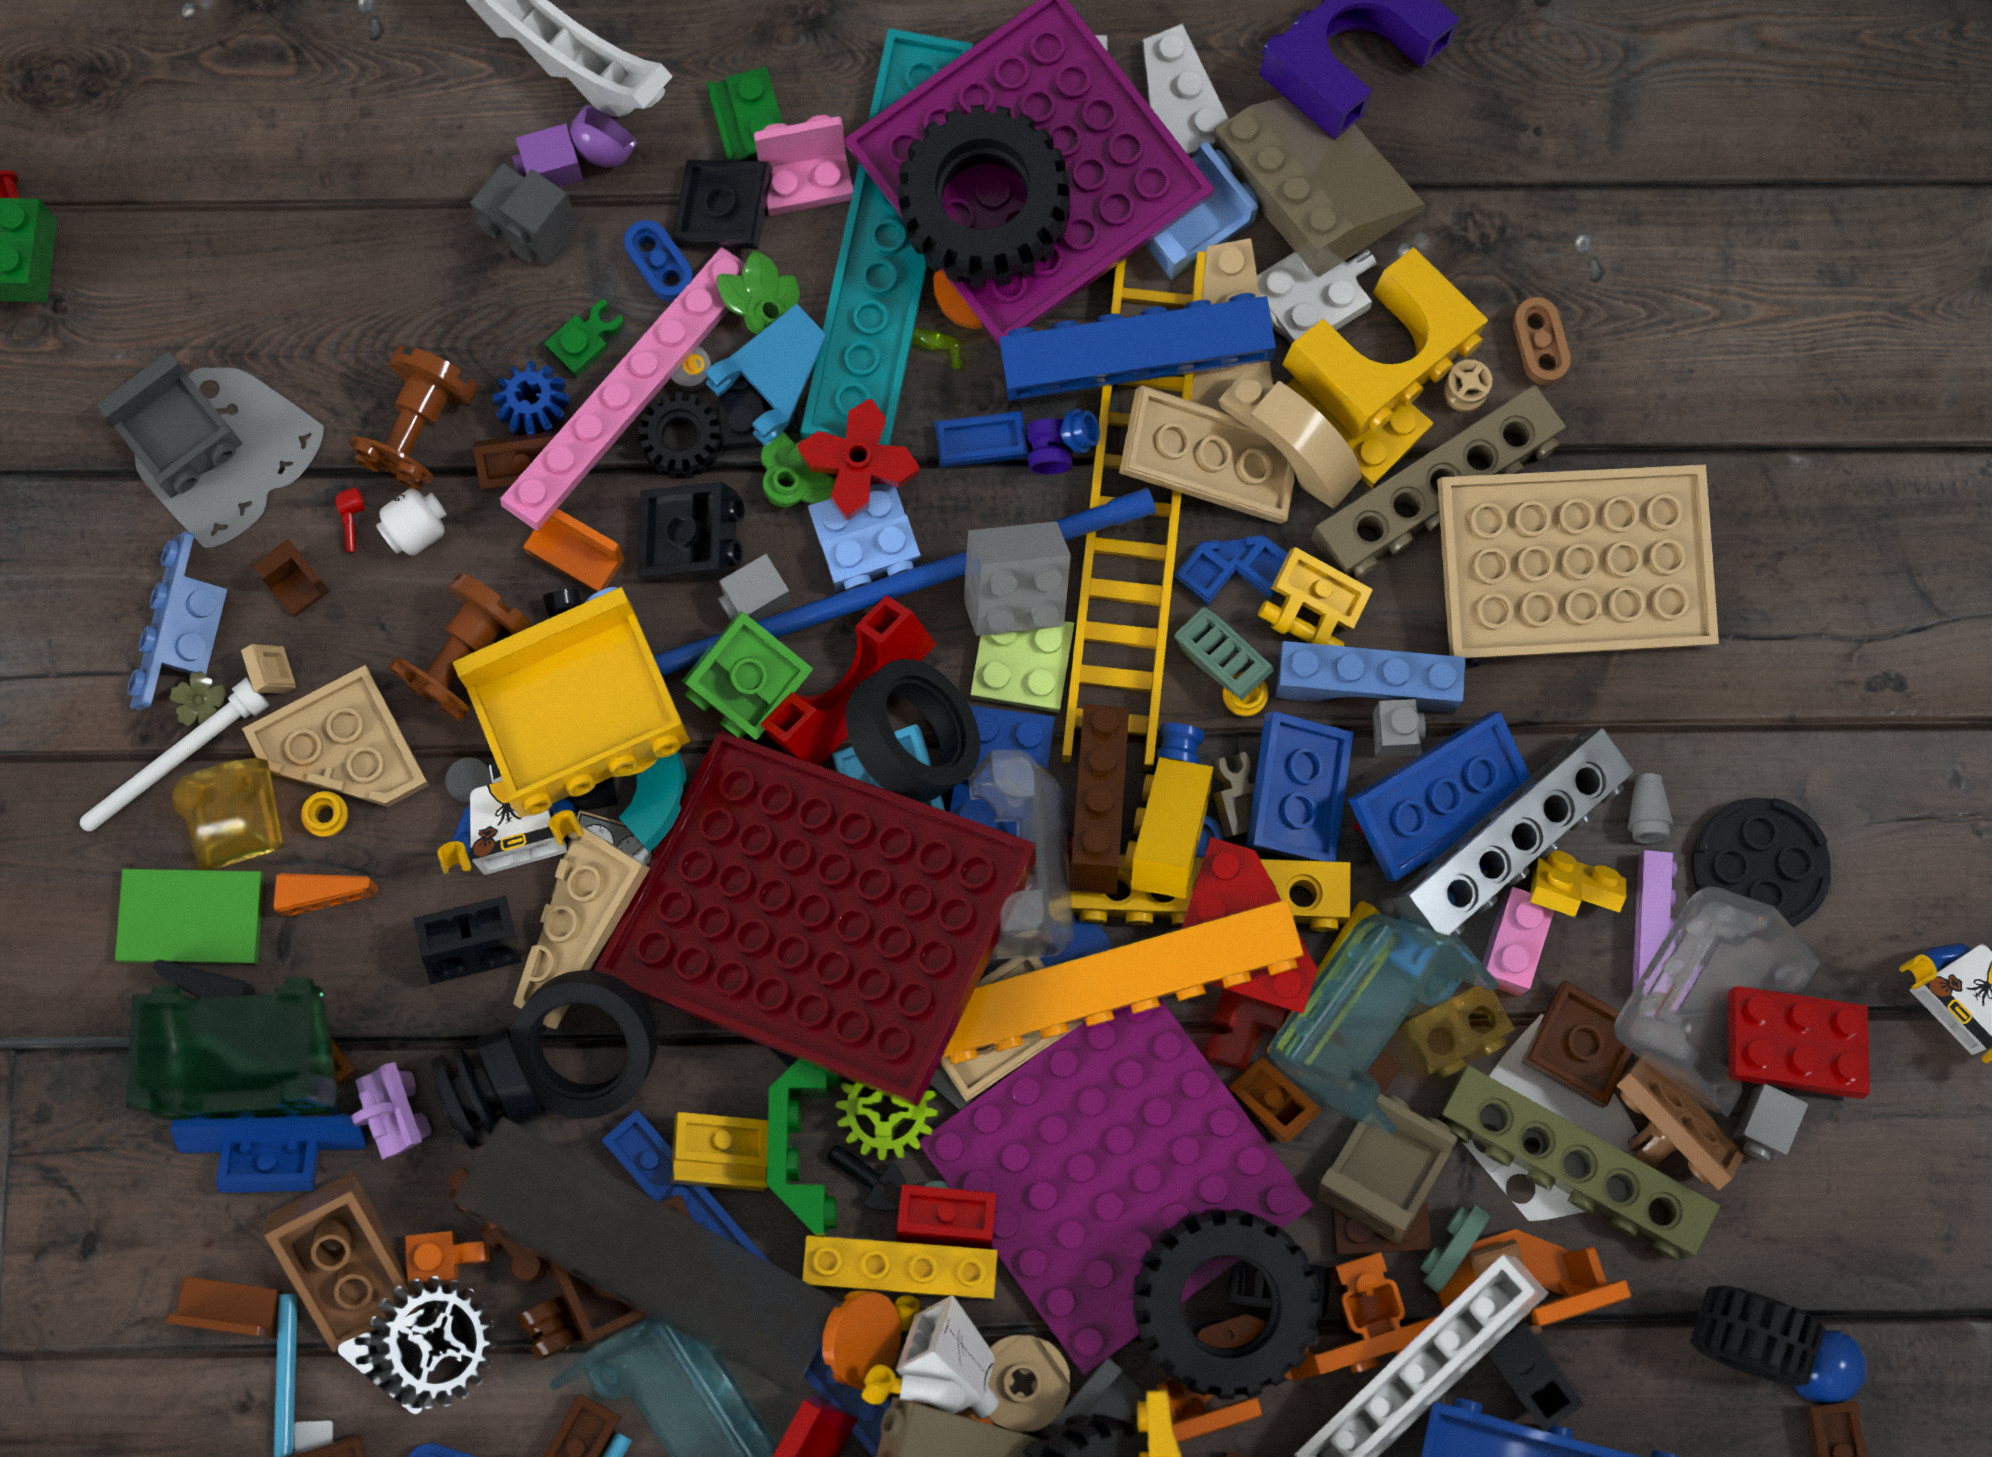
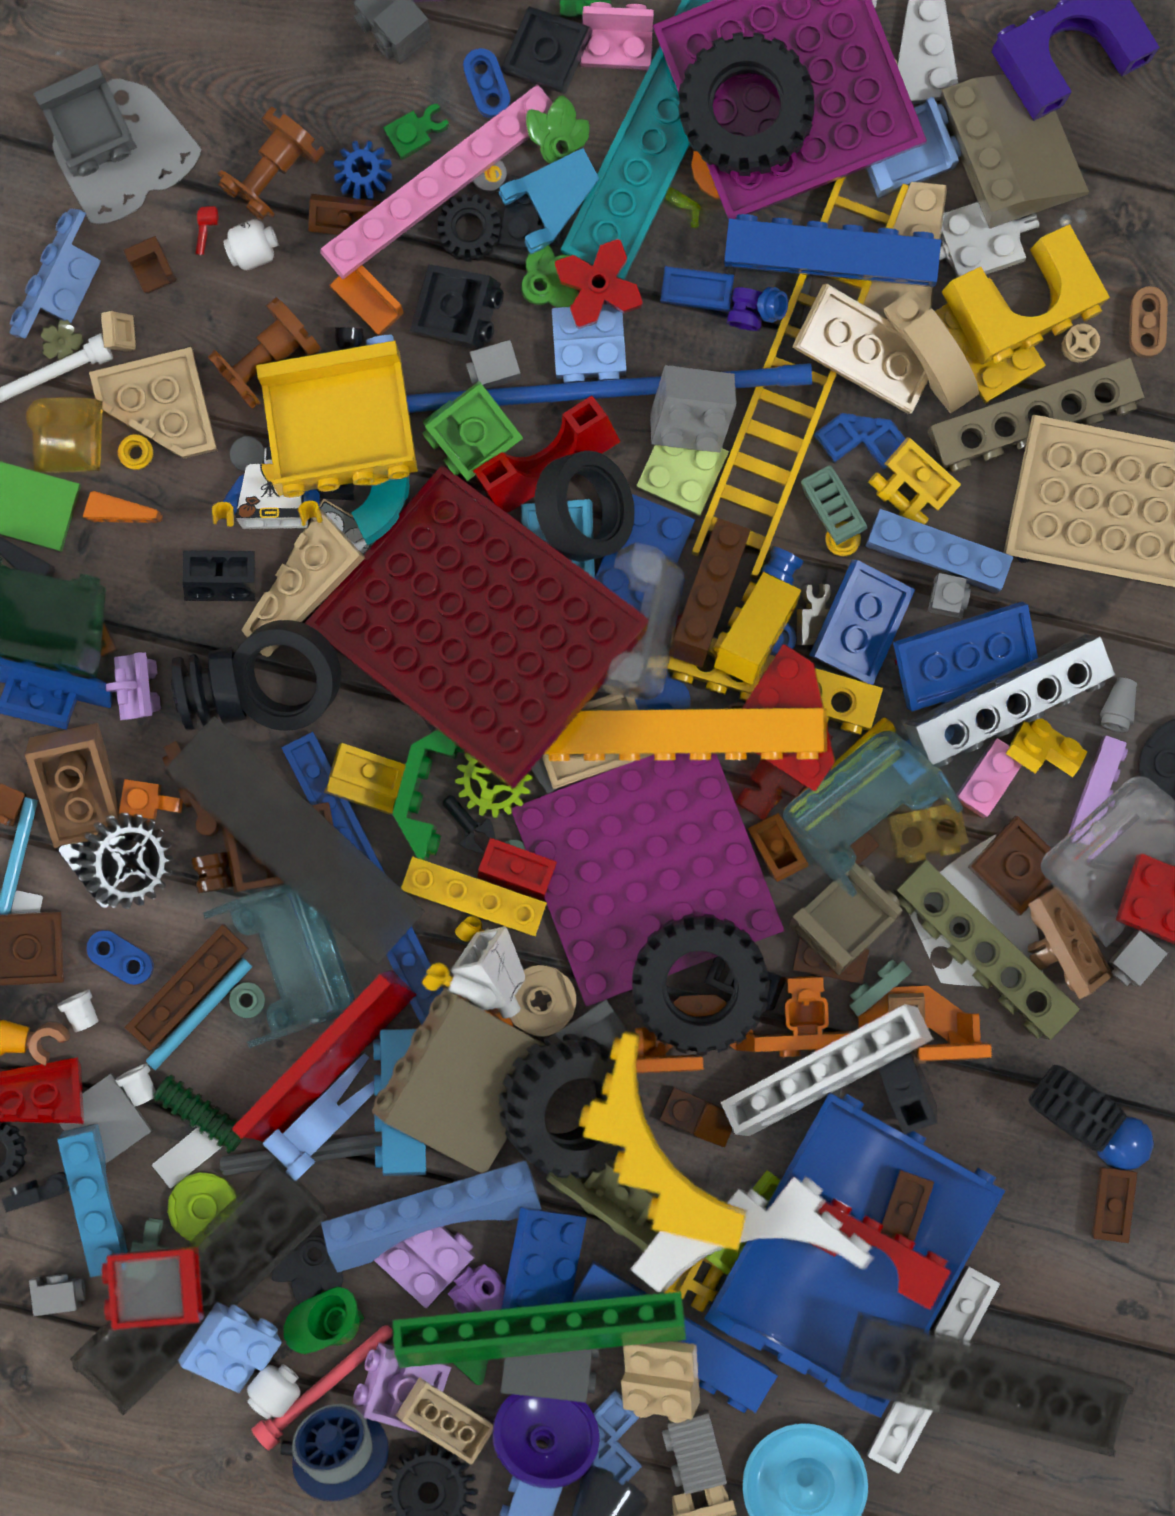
camera: 20 degrees right, 10 degrees up
orange tile [822,1290,901,1389] -> none

